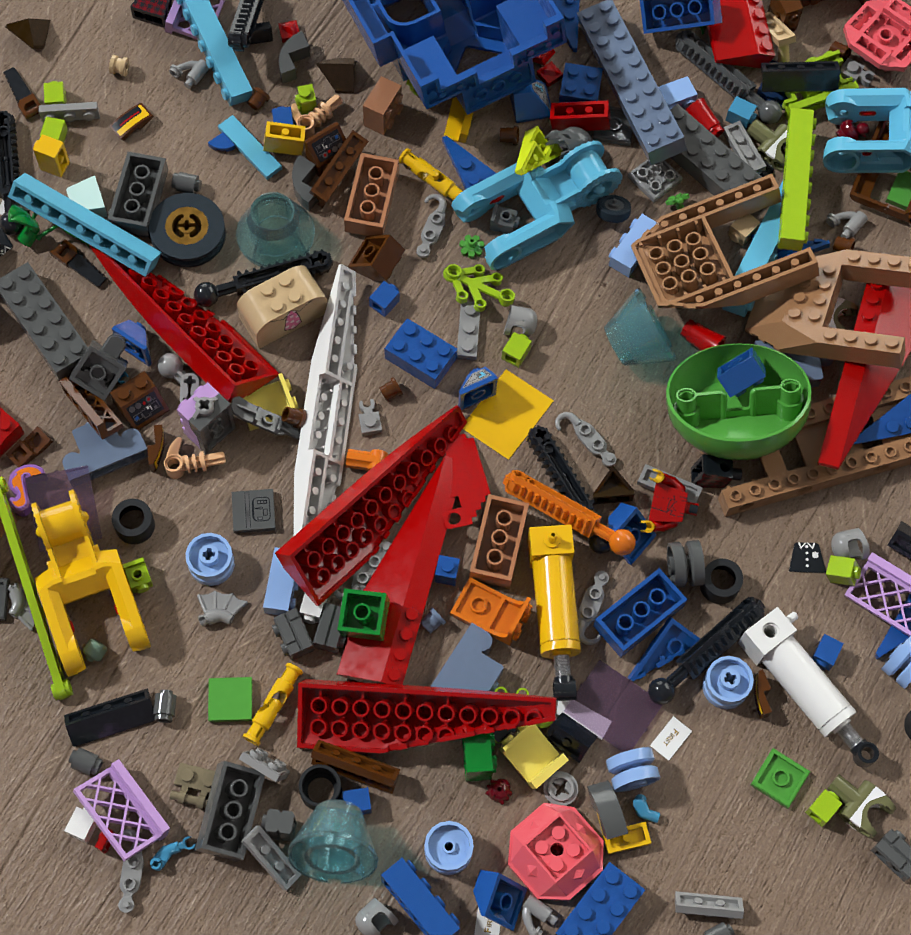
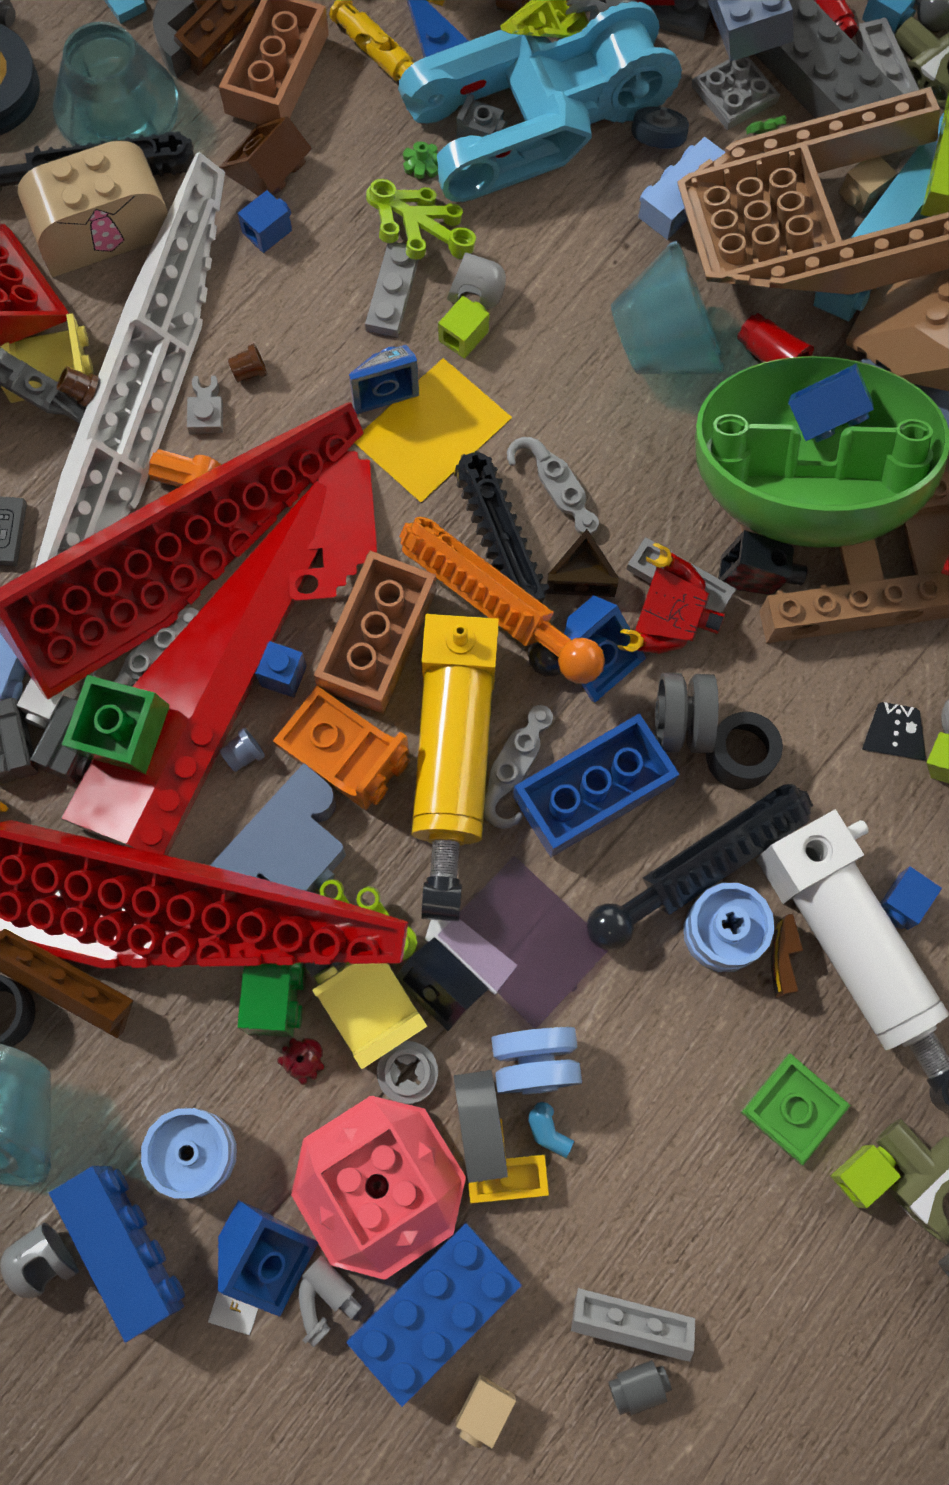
camera: 10 degrees right, 5 degrees up
blue brick [339,787,372,817] -> none
blue brick [384,318,458,389] -> none
light grey piece [416,194,447,258] -> none
blue wing [627,617,700,682] -> none
white sticker [650,716,692,760] -> none

